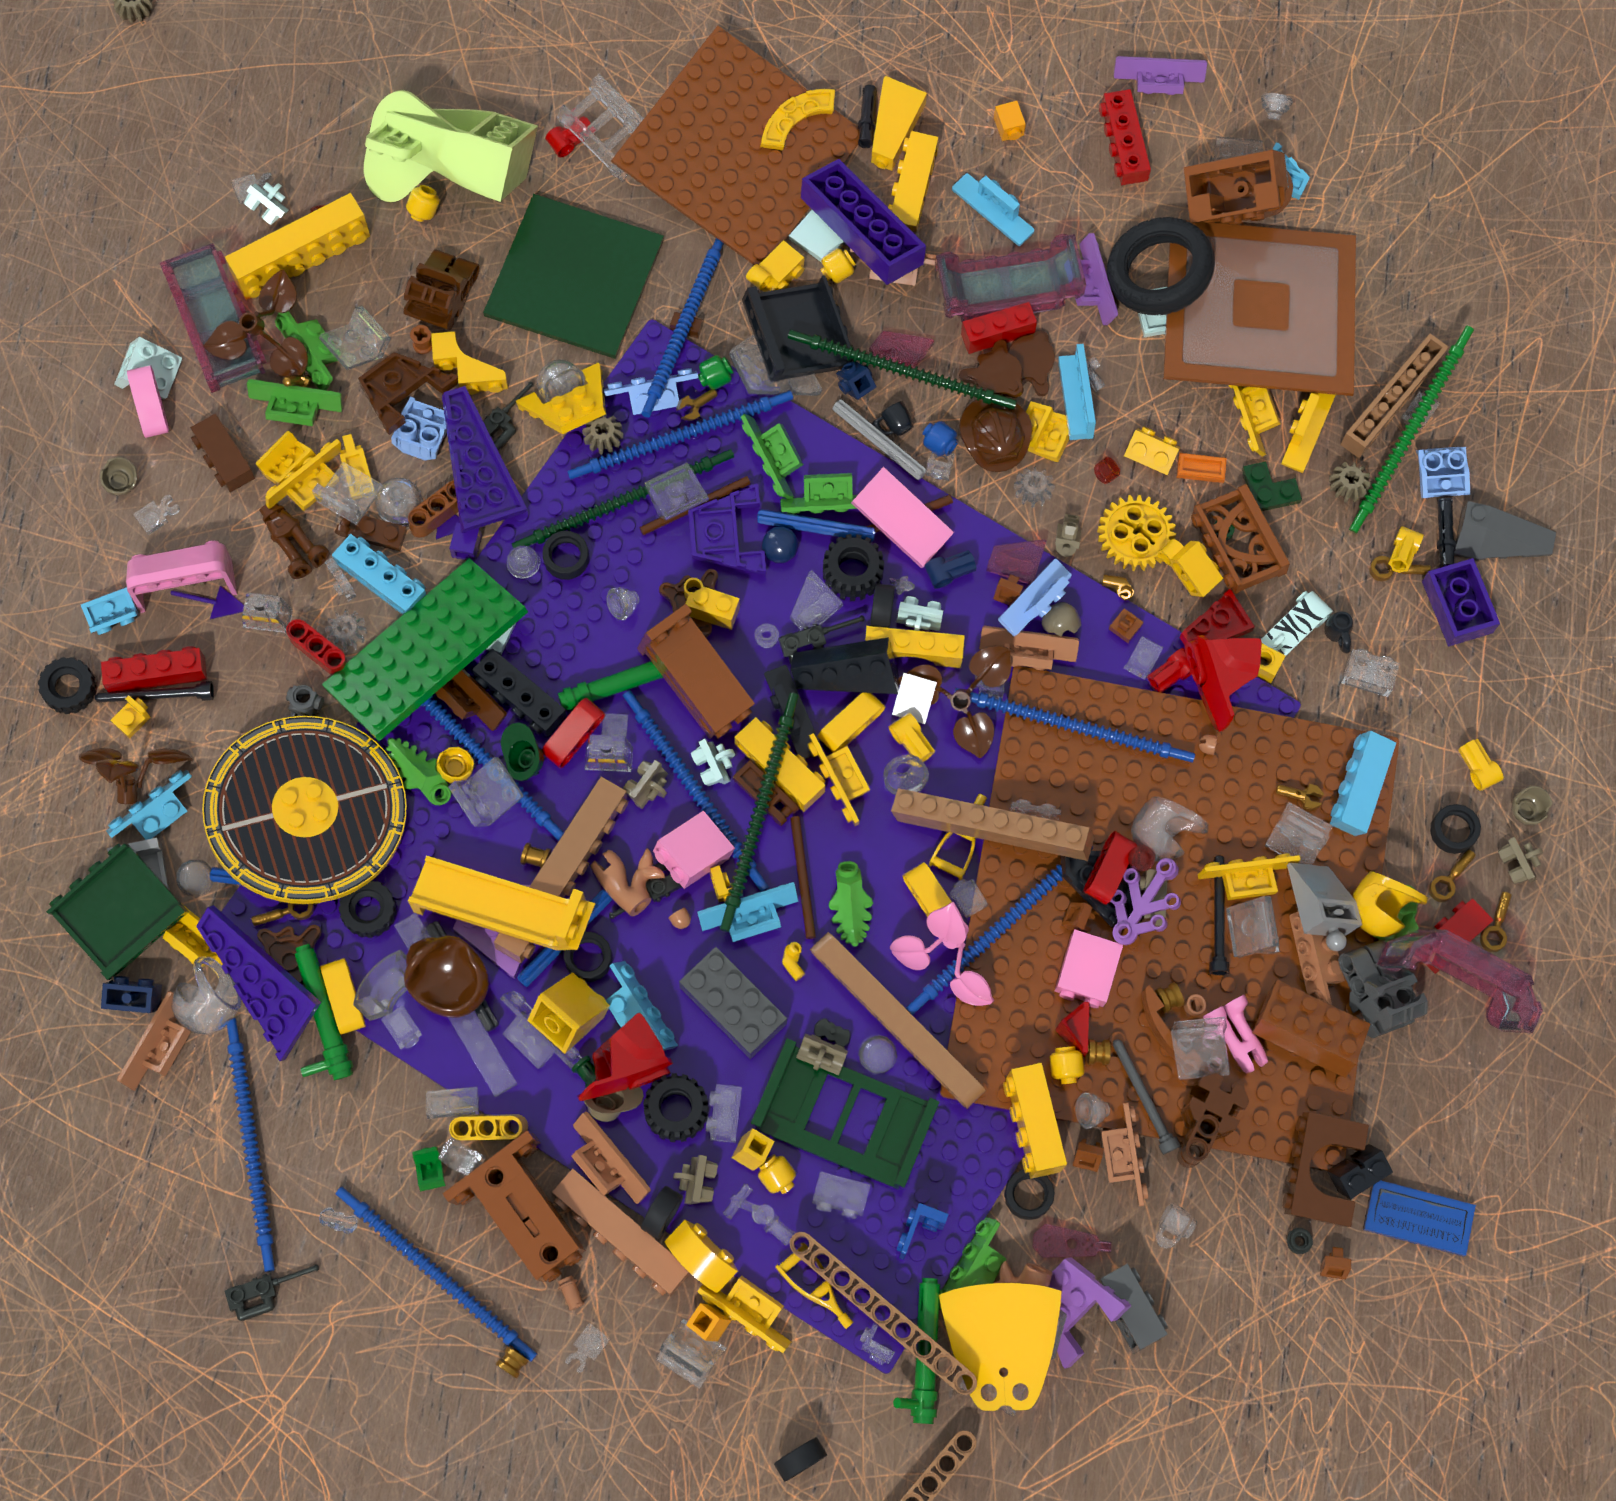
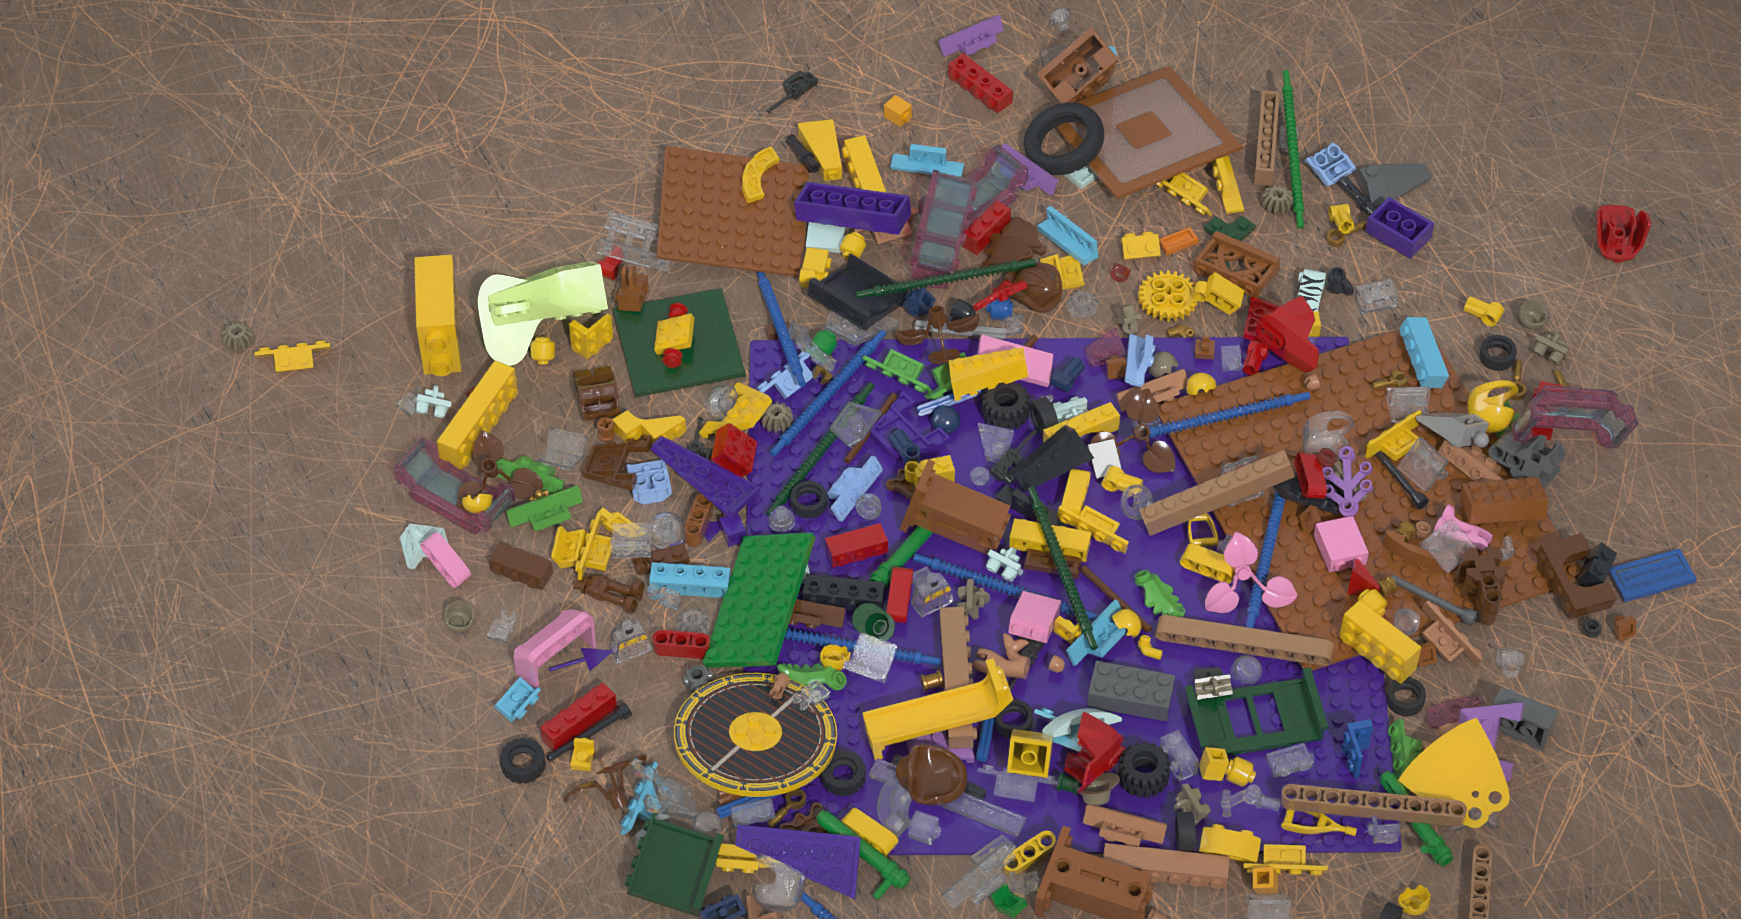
camera: 30 degrees left, 20 degrees down
none -> yellow bracket [255,341,331,373]
none -> yellow brick [415,255,462,376]
none -> yellow hair [462,494,493,514]
none -> yellow bracket [569,313,613,359]
none -> dark orange brick [615,265,649,312]
none -> clear wing [631,758,698,820]
none -> yellow plate [654,303,694,368]
none -> red brick [711,423,757,477]
none -> clear bracket [730,798,775,827]
none -> pearl dark grey piece [767,71,818,113]
none -> nougat pin [770,673,790,699]
none -> clear tile [788,321,837,372]
none -> clear plate [793,680,830,710]
none -> red brick [825,523,888,568]
none -> light blue bracket [827,456,883,521]
none -> dark blue piece [889,429,920,465]
none -> reddish brown plant [895,306,979,364]
none -> windscreen [909,169,978,275]
none -> clear bracket [941,842,1016,909]
none -> yellow wedge [949,347,1029,401]
none -> red piece [973,279,1028,311]
none -> light aqua slope [1042,708,1122,737]
none -> yellow hair [1112,609,1142,638]
none -> yellow hair [1186,373,1216,395]
none -> yellow hair [1397,885,1431,916]
none -> clear arm [1500,536,1515,561]

